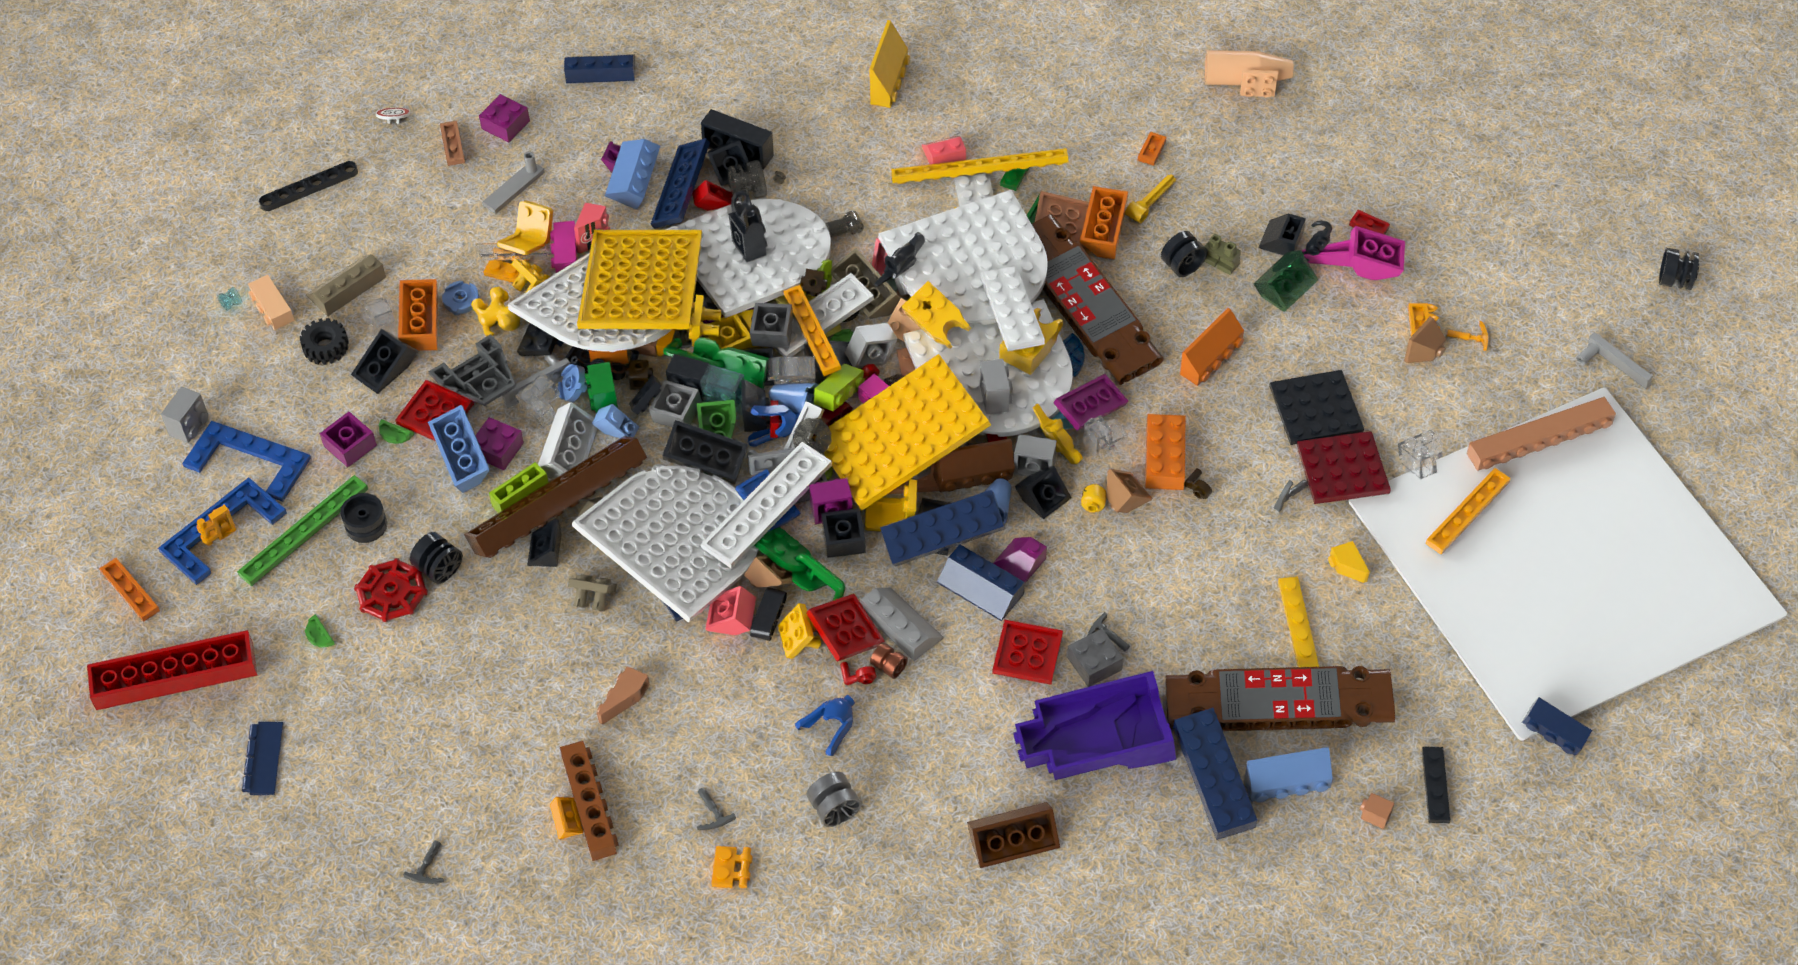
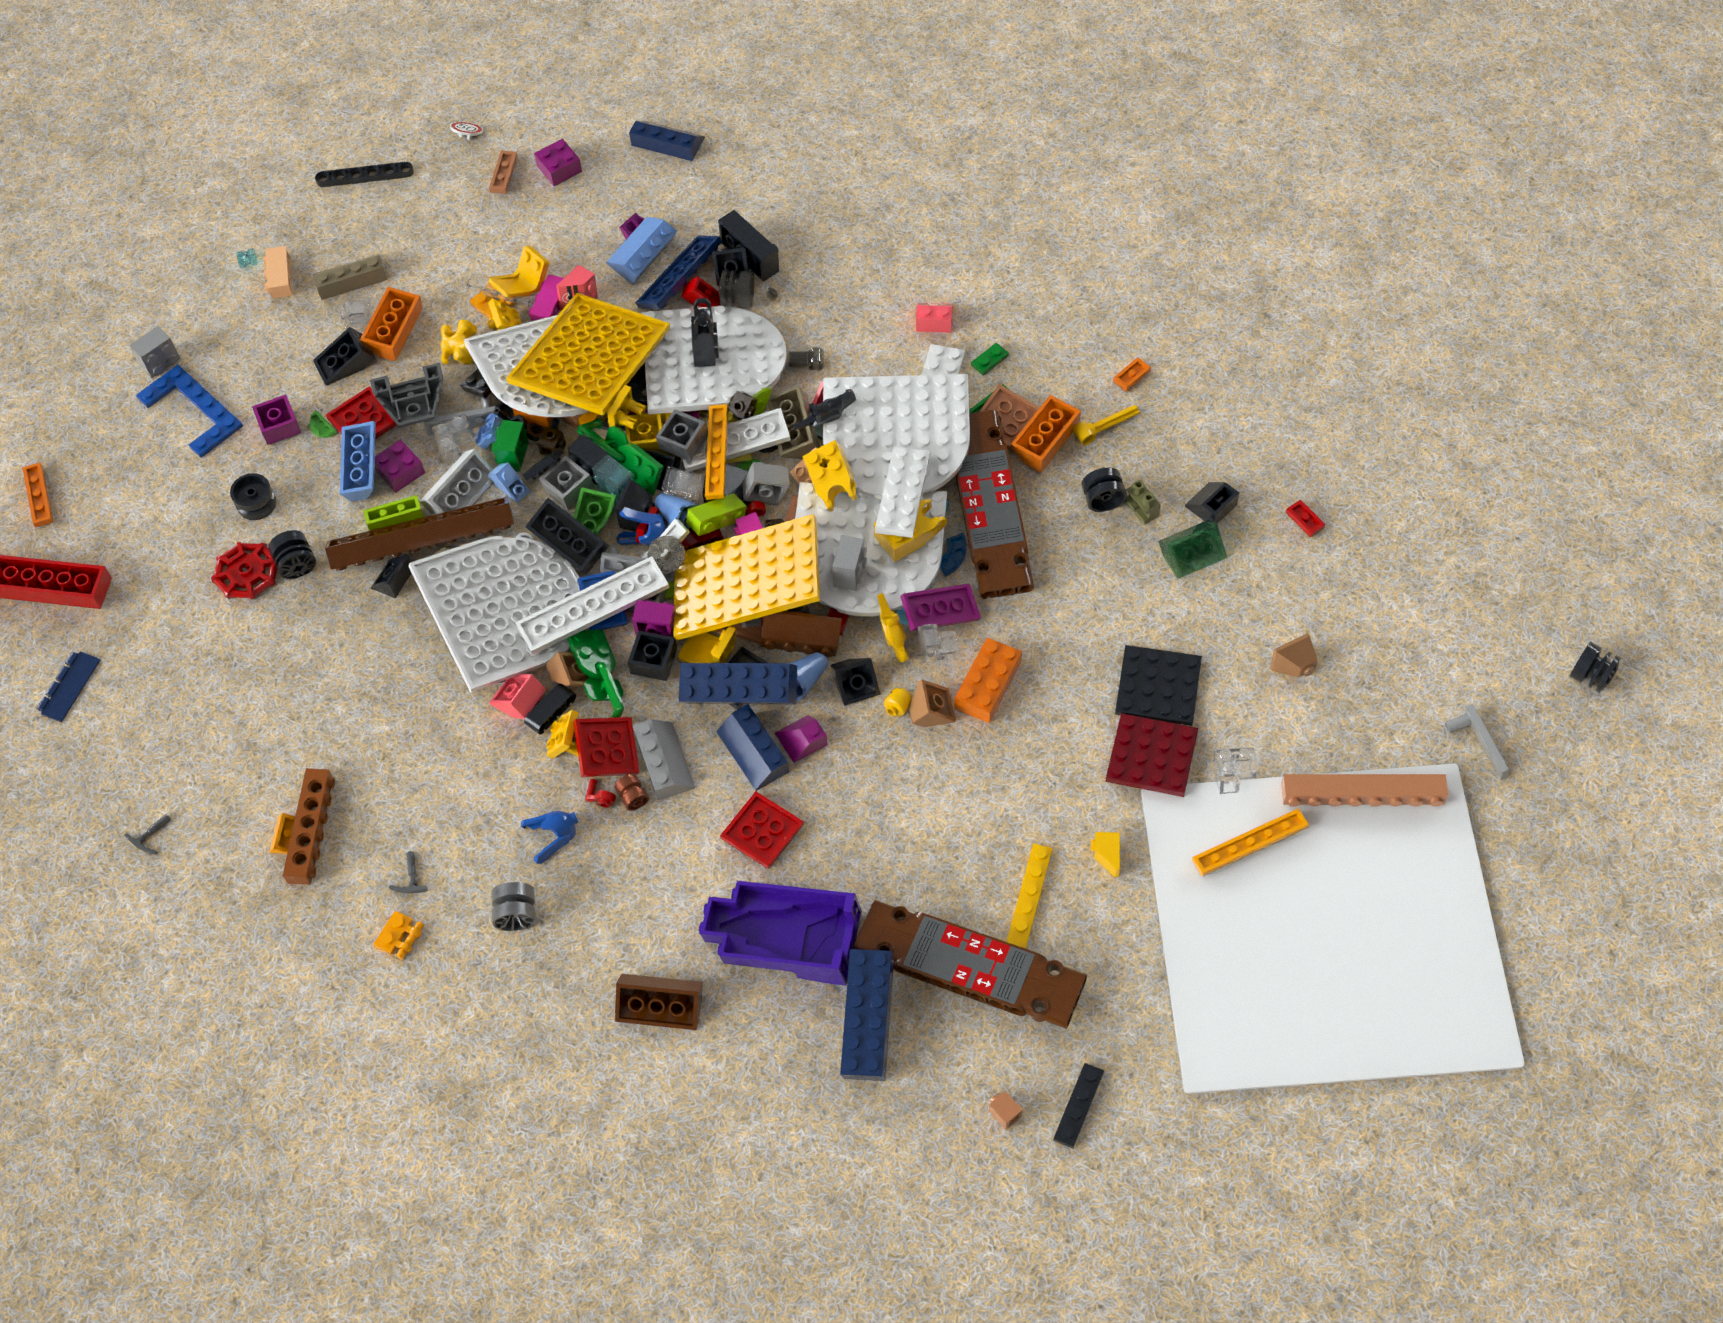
camera: 25 degrees right, 5 degrees up
blue plate [158,477,287,585] -> none
light orange plate [197,504,236,546] -> none
bright green plate [237,475,368,587] -> none
black tyre [300,318,349,365] -> none
bright green tile [305,614,335,647] -> none
medium blue plate [442,281,479,315] -> none
light grey piece [482,152,545,214] -> none
dark tan plate [568,574,617,611] -> none
nougat slope [597,666,650,725] -> none
yellow slope [869,20,910,108] -> none
yellow plate [891,148,1069,184] -> none
light grey brick [1014,434,1056,476] -> none
flat silver brick [1067,629,1124,687] -> none
dark grey piece [1087,612,1130,652] -> none
orange slope [1180,308,1244,386] -> none
dark brown plate [1184,468,1212,499] -> none
light nougat piece [1205,50,1294,97] -> none
medium blue slope [1244,747,1333,802] -> none
dark grey piece [1273,480,1308,512] -> none
dark pink slope [1300,220,1405,280] -> none
light orange plate [1408,303,1440,336] -> none
light orange piece [1447,321,1488,351] -> none
dark blue brick [1521,697,1593,756] -> none

